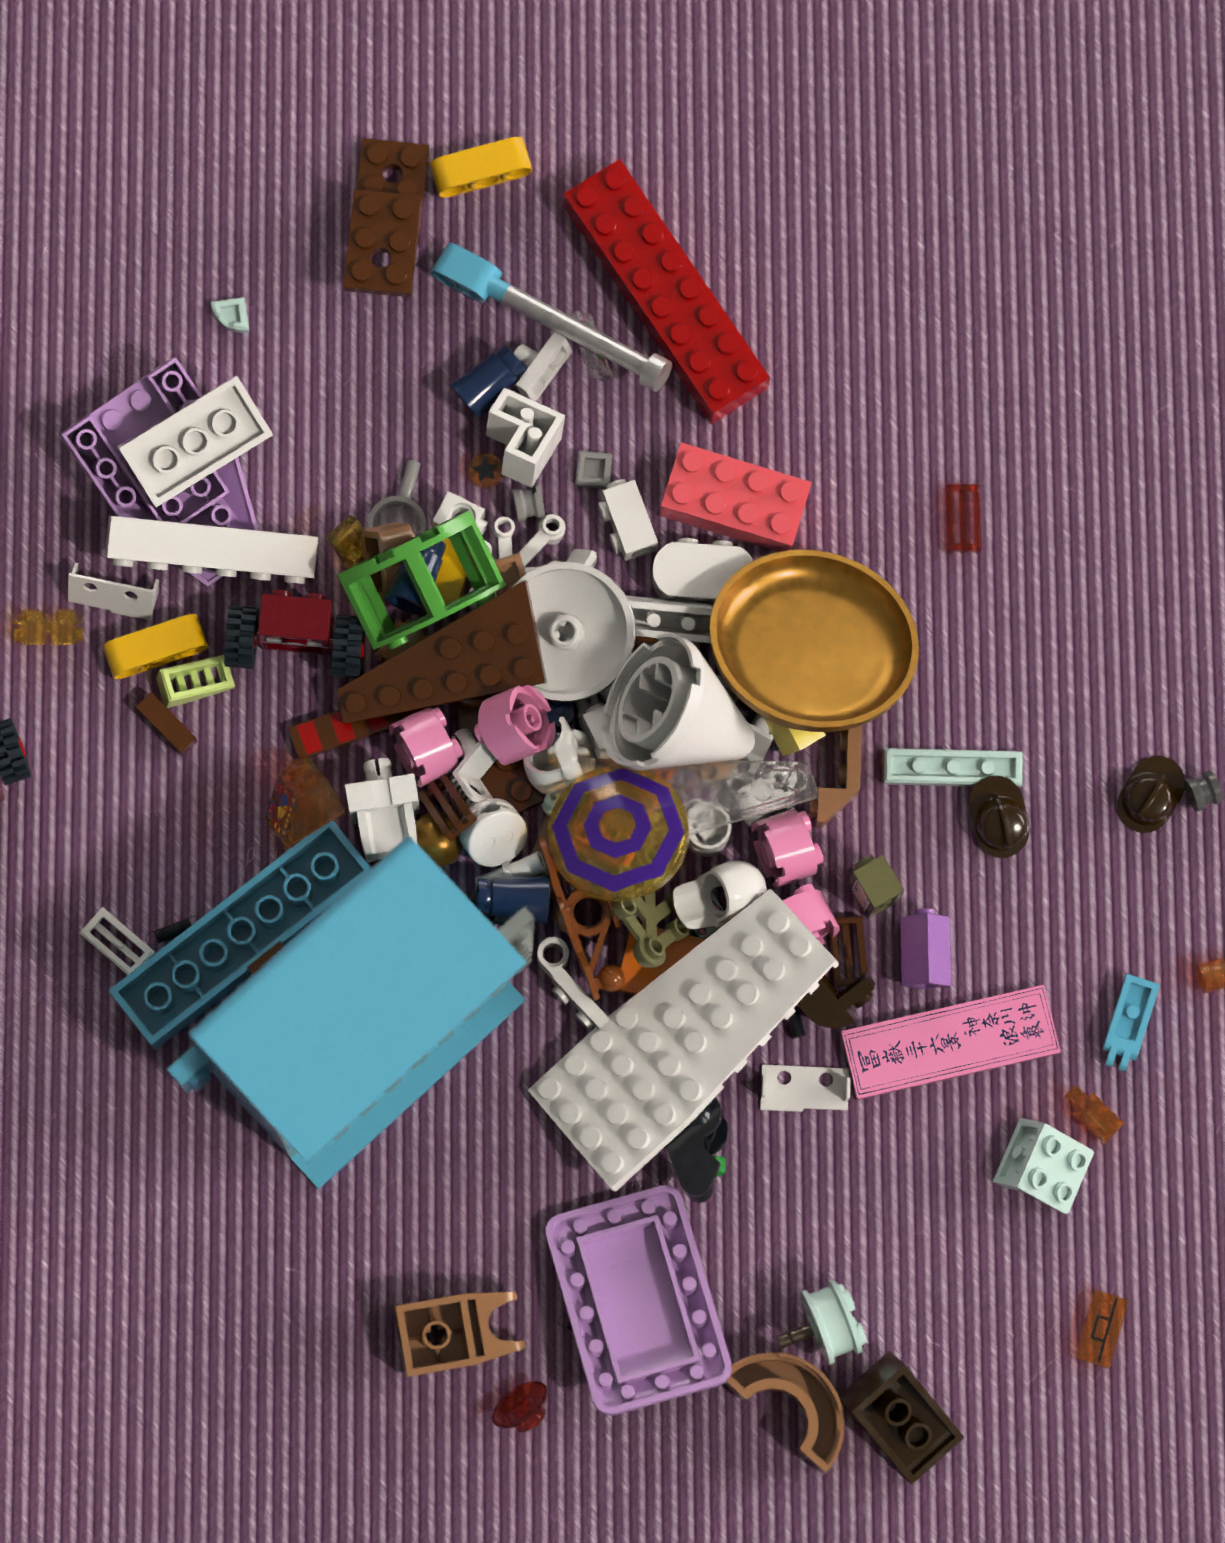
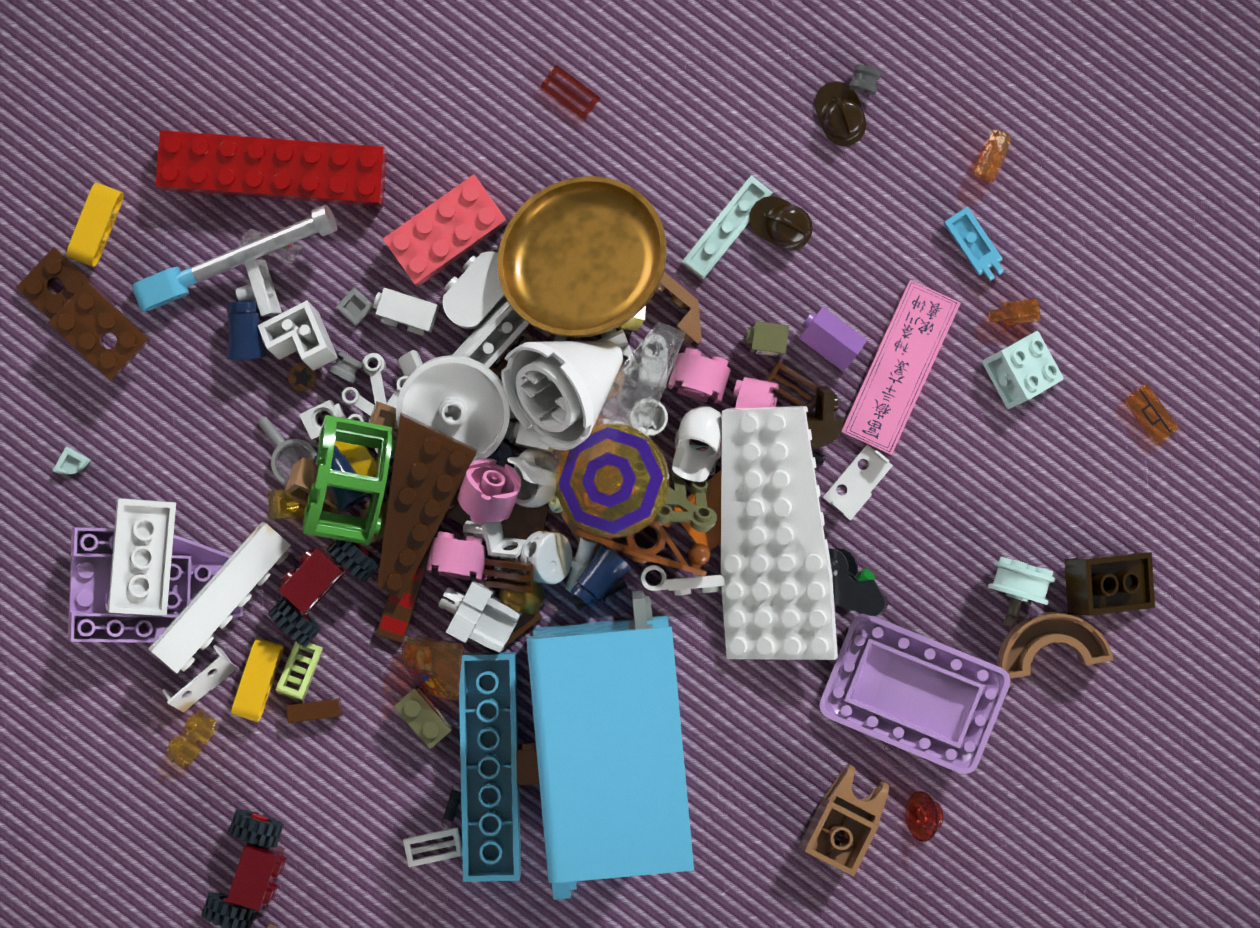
camera: 50 degrees left, 10 degrees up
none -> olive brick [393,686,454,749]

